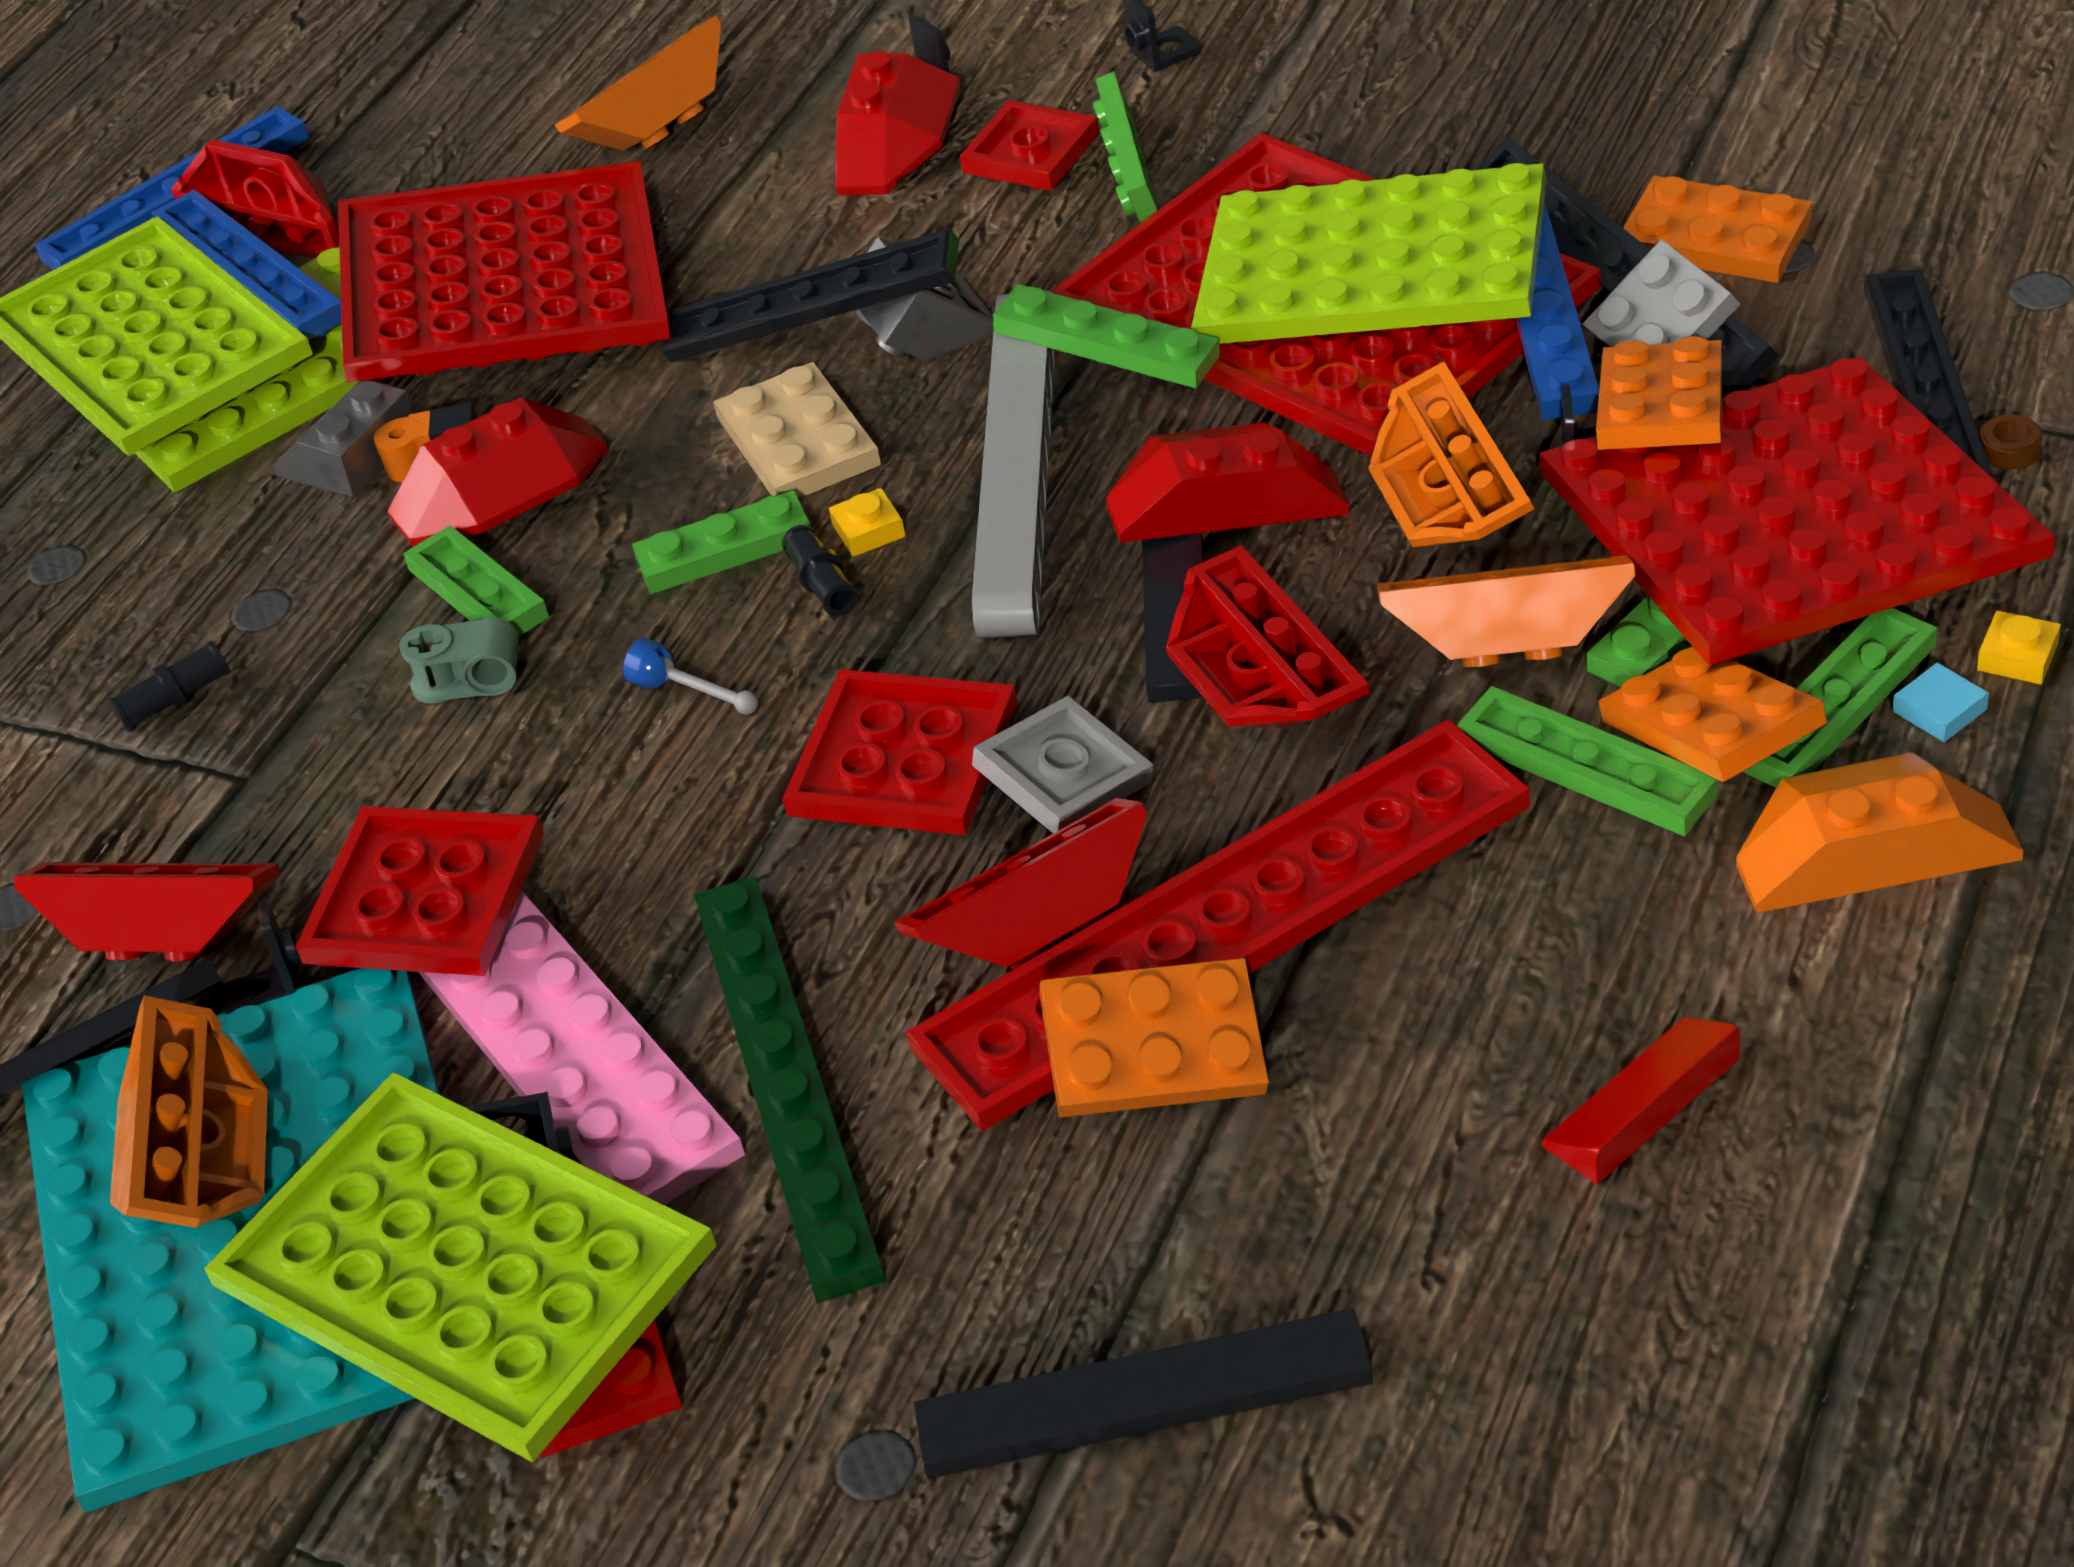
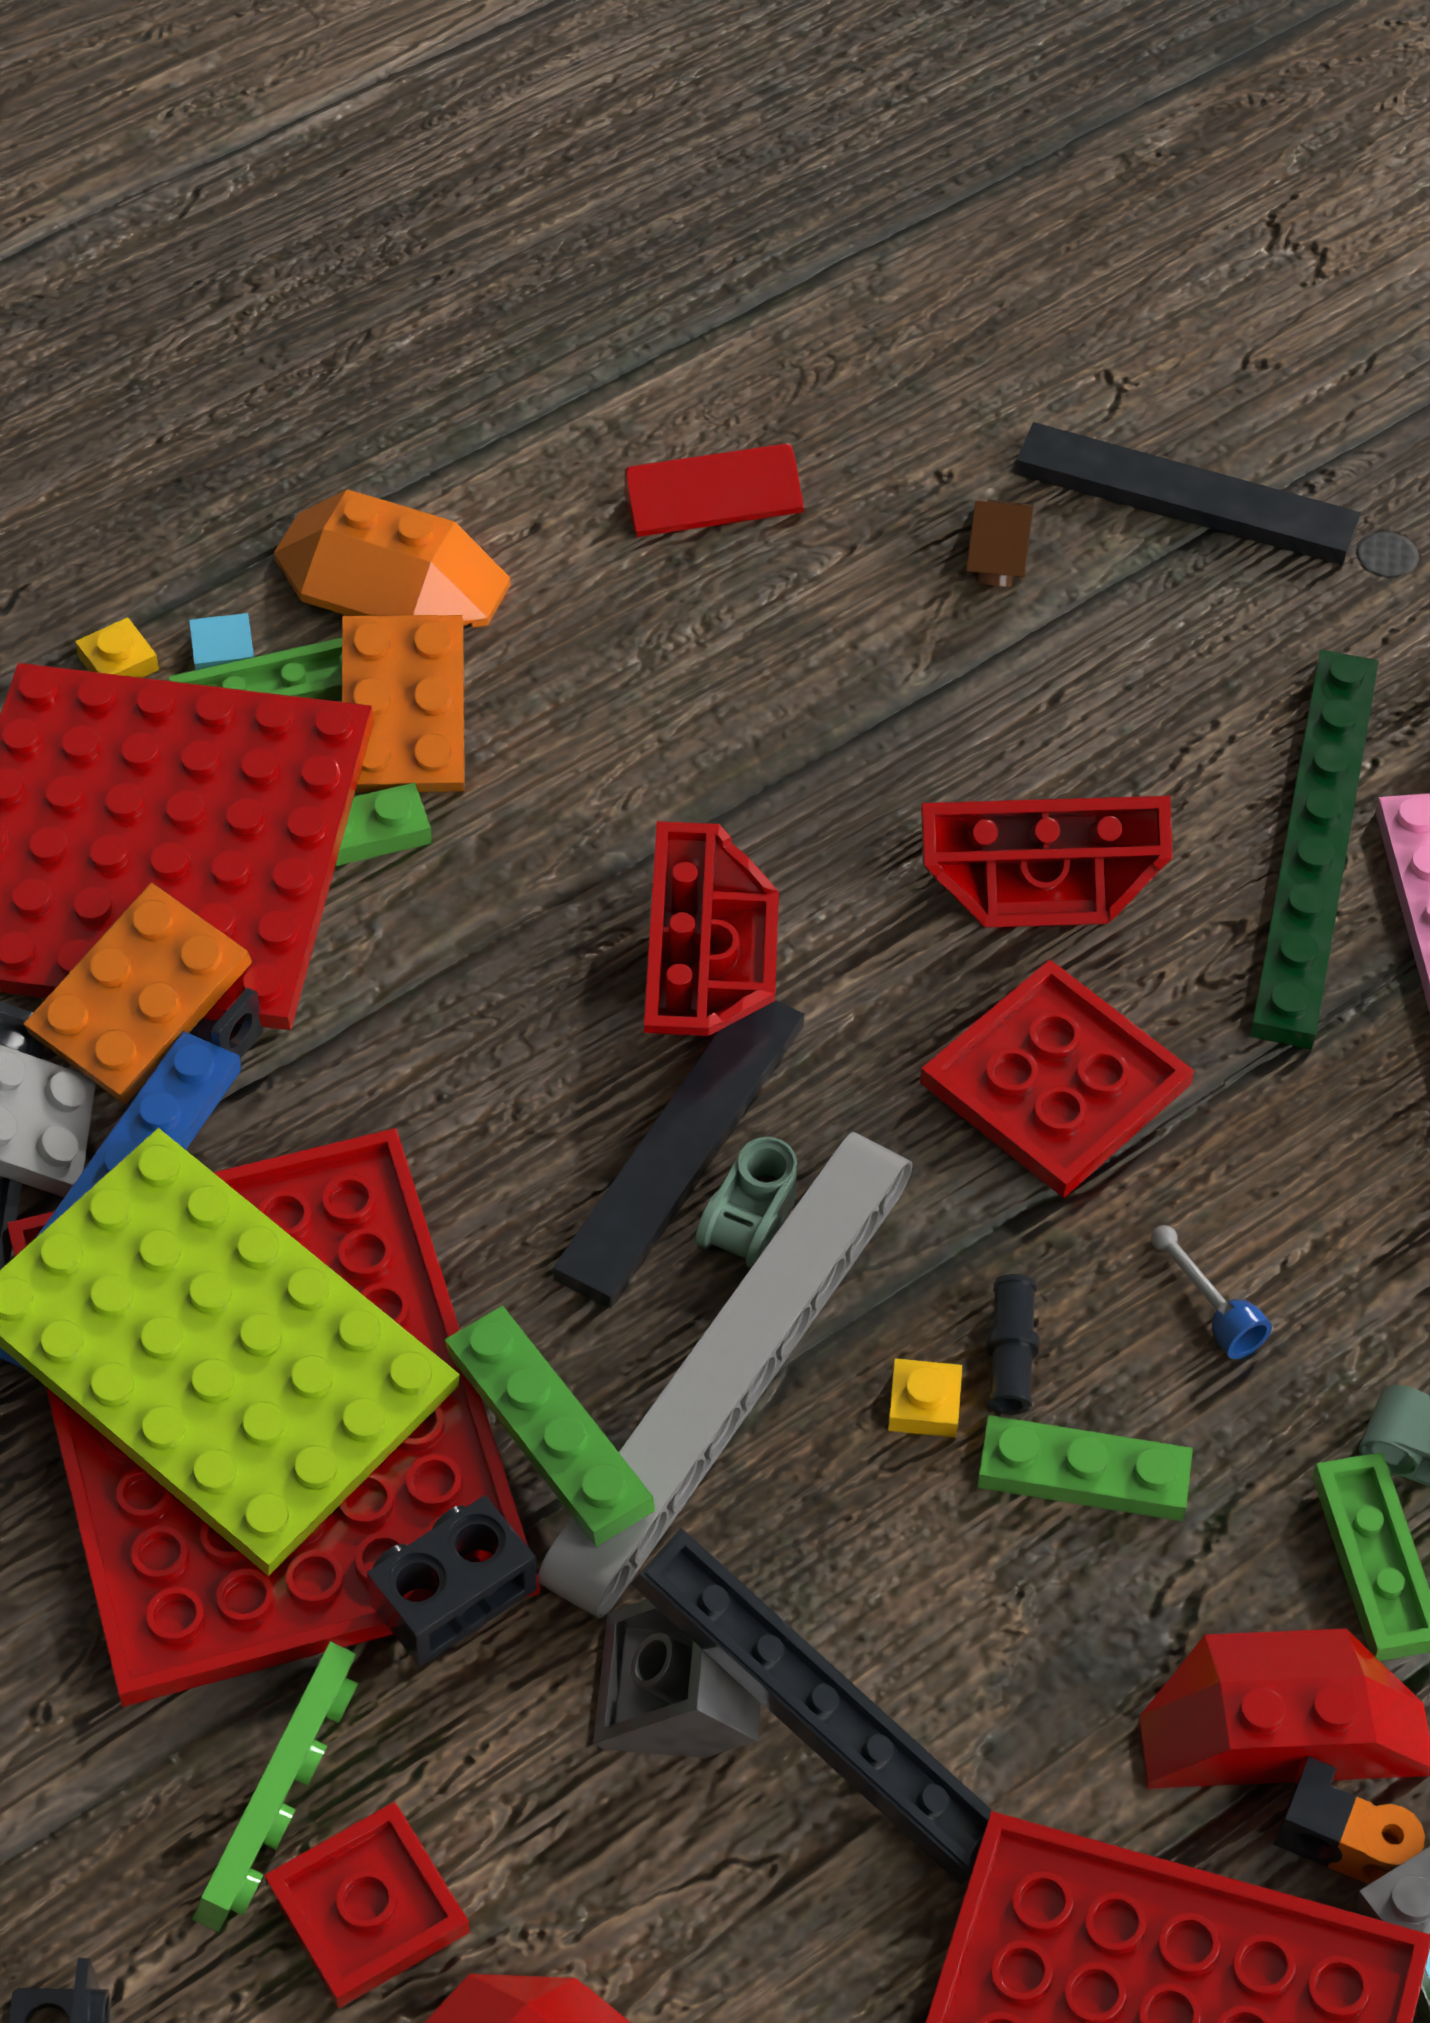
camera: 160 degrees left, 10 degrees up
tan plate [713,362,881,499] -> none
red plate [906,719,1530,1132] -> none
light grey plate [972,696,1154,834] -> none
orange plate [1039,958,1269,1118] -> none
red wedge [1106,423,1349,543] -> none
orange wedge [1368,361,1534,547] -> none
orange wedge [1377,555,1635,667] -> none
bright green plate [1457,686,1718,837] -> none
none -> black brick [367,1495,537,1668]
none -> sand green piece [695,1137,797,1268]
none -> reddish brown slope [967,498,1034,587]

